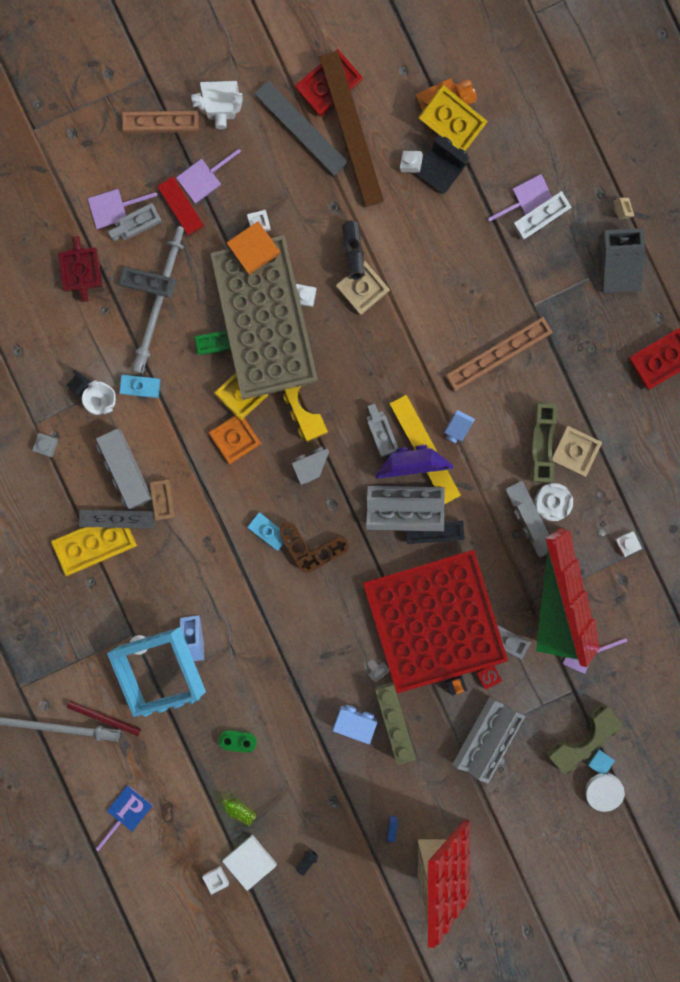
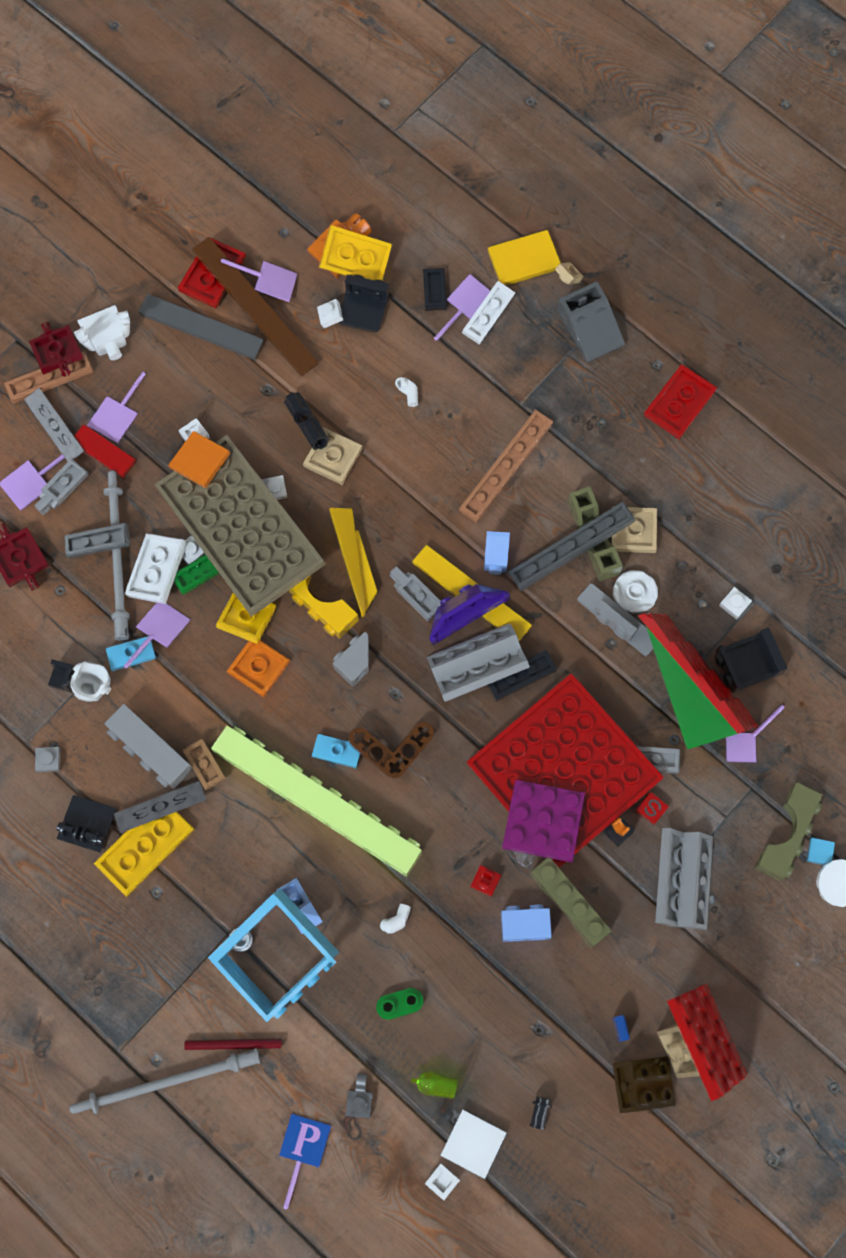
camera: 20 degrees left, 15 degrees down
none -> flat silver sticker [24,388,84,461]
none -> dark red plate [29,322,84,377]
none -> black hinge [56,795,117,853]
none -> white tile [124,533,187,604]
none -> lavender piece [124,603,190,668]
none -> white plate [182,536,205,565]
none -> yellowish green brick [211,726,422,877]
none -> lavender piece [221,259,297,302]
none -> yellow wedge [329,508,378,617]
none -> flat silver plate [345,1073,373,1118]
none -> white arm [380,904,411,934]
none -> white arm [395,377,418,407]
none -> black tile [423,268,447,311]
none -> red tile [470,865,501,897]
none -> yellow tile [488,230,560,286]
none -> magenta plate [502,780,585,862]
none -> dark grey tile [509,502,636,592]
none -> dark brown bracket [612,1056,676,1113]
none -> black panel [714,627,788,693]

